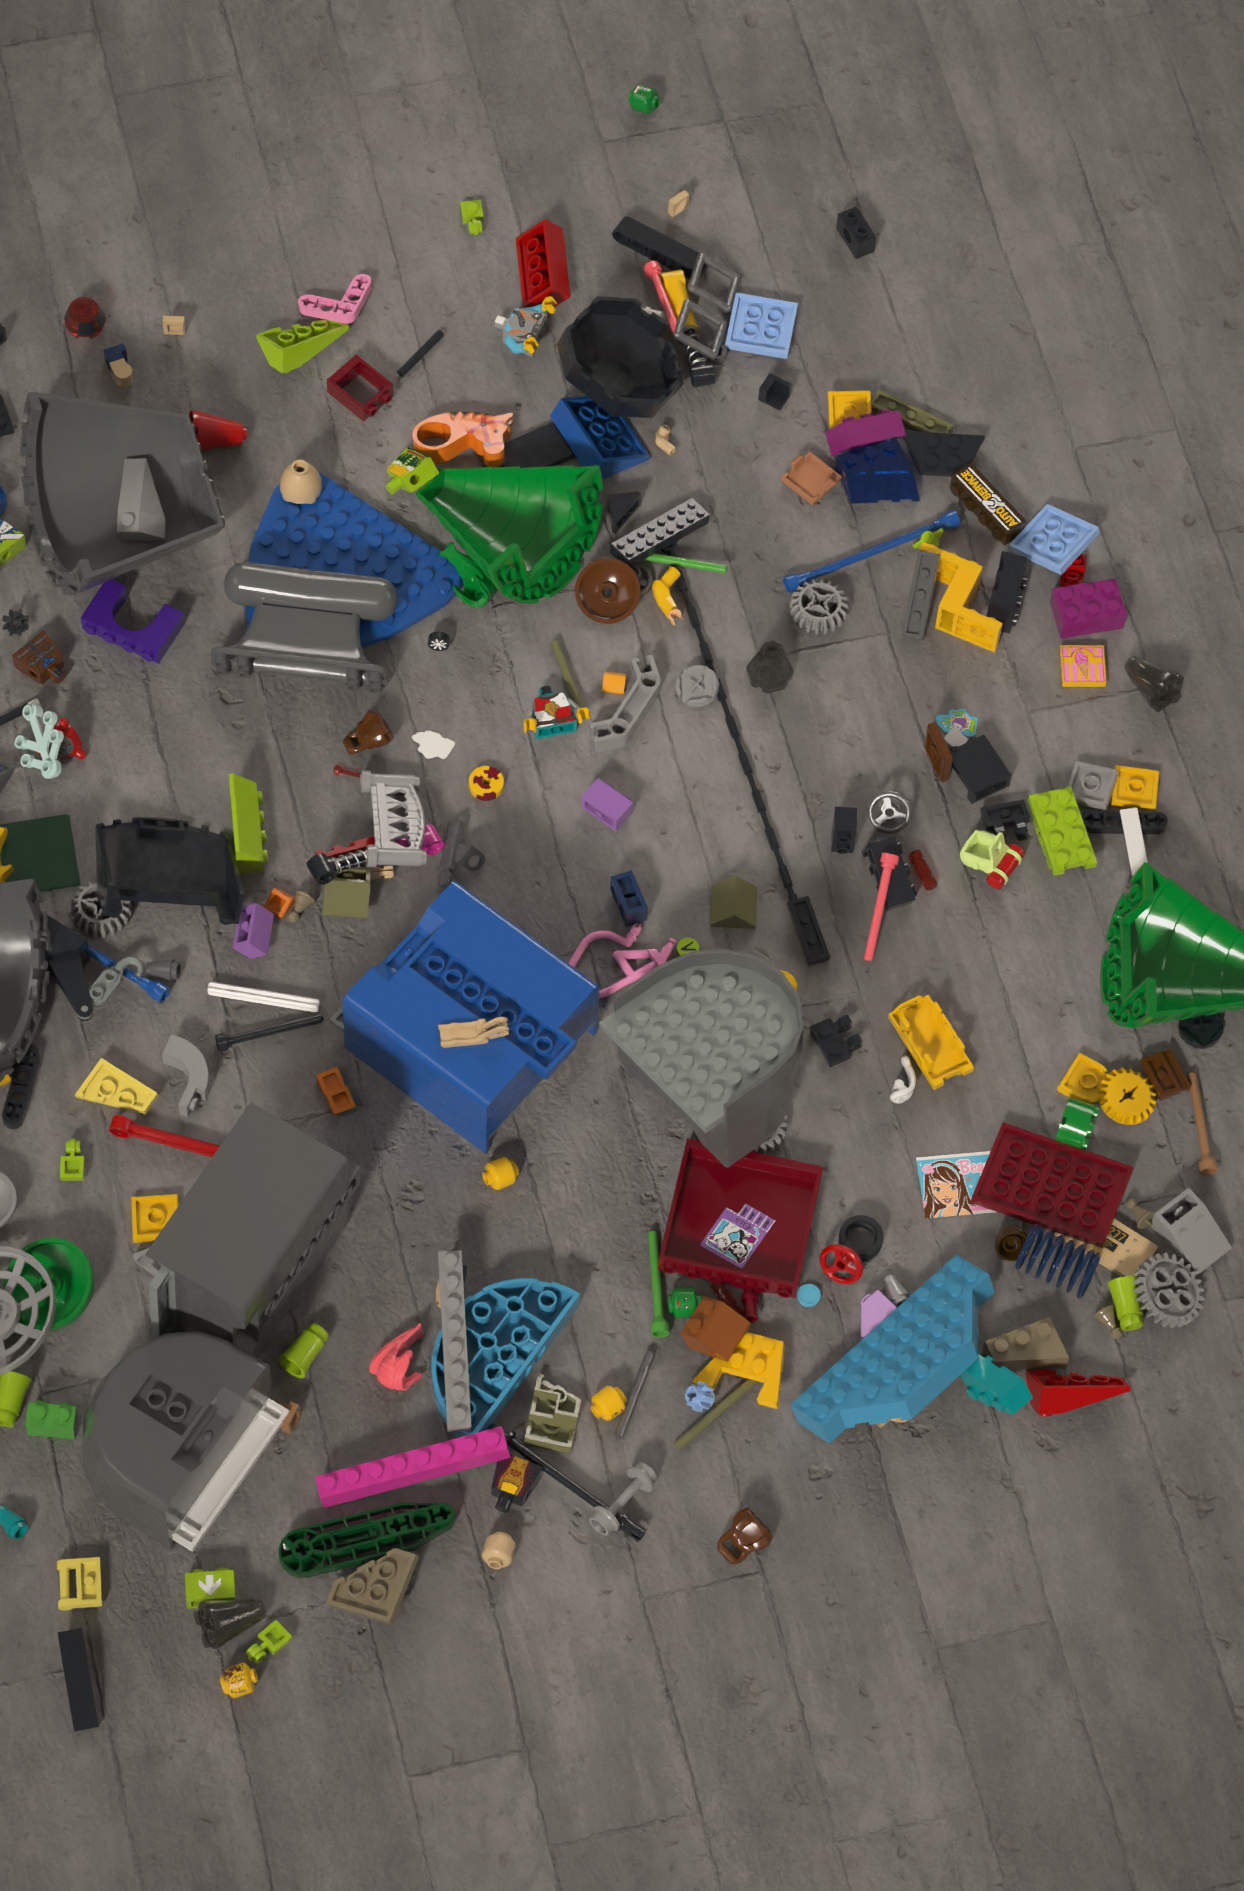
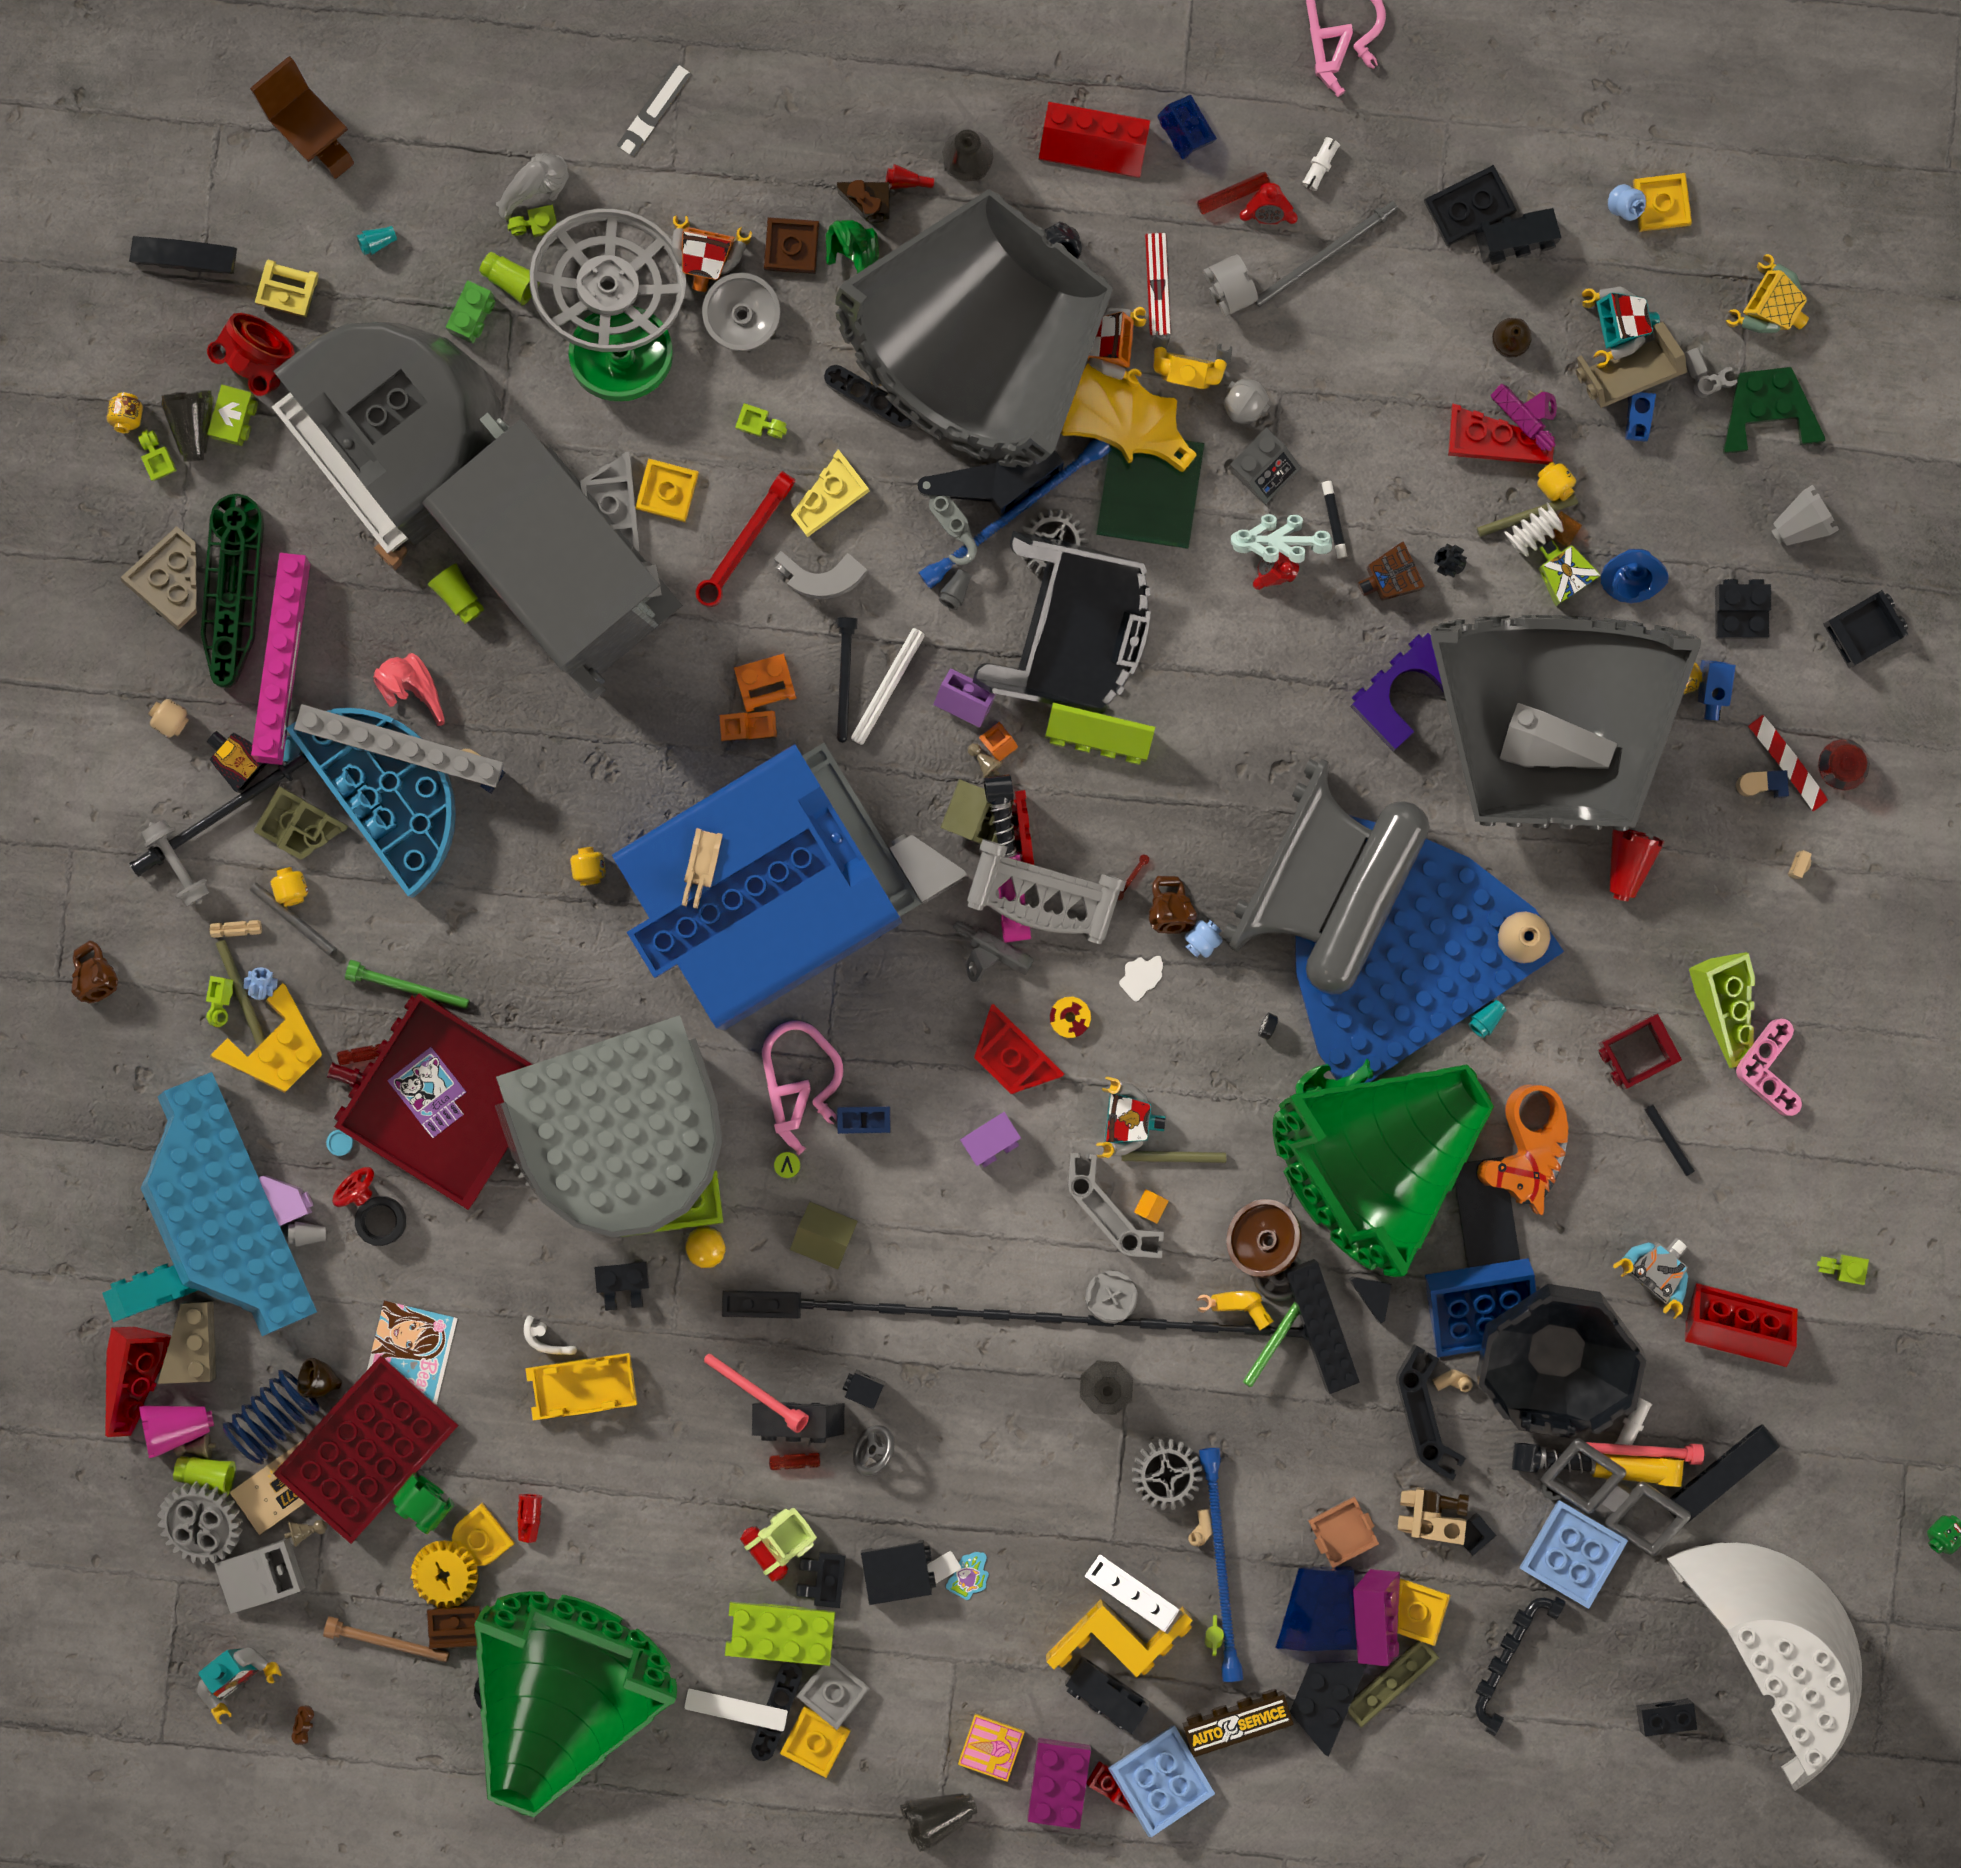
camera: 115 degrees right, 25 degrees up
lime torso [385,447,439,495] -> none
tan tile [668,190,689,217] -> none
green head [668,1287,702,1319] -> none
dark orange slope [681,1296,751,1362] -> none
reddish brown tile [924,722,953,782] -> none
none -> dark pink cone [139,1406,214,1458]
none -> lime plate [206,976,233,1027]
none -> red piece [207,313,295,396]
none -> tan axle [210,920,262,938]
none -> red hinge [517,1494,542,1543]
none -> orange plate [734,653,797,713]
none -> light grey slope [889,834,967,904]
none -> red wing [974,1004,1064,1094]
none -> light blue piece [1185,920,1223,958]
none -> tan arm [1188,1508,1214,1546]
none -> black piece [1396,1344,1466,1481]
none -> tan hips [1397,1487,1469,1545]
none -> teal cone [1468,1000,1507,1038]
none -> black bar [1475,1596,1566,1736]
none -> white cone [1666,1542,1862,1791]
none -> sticker [1748,715,1828,811]

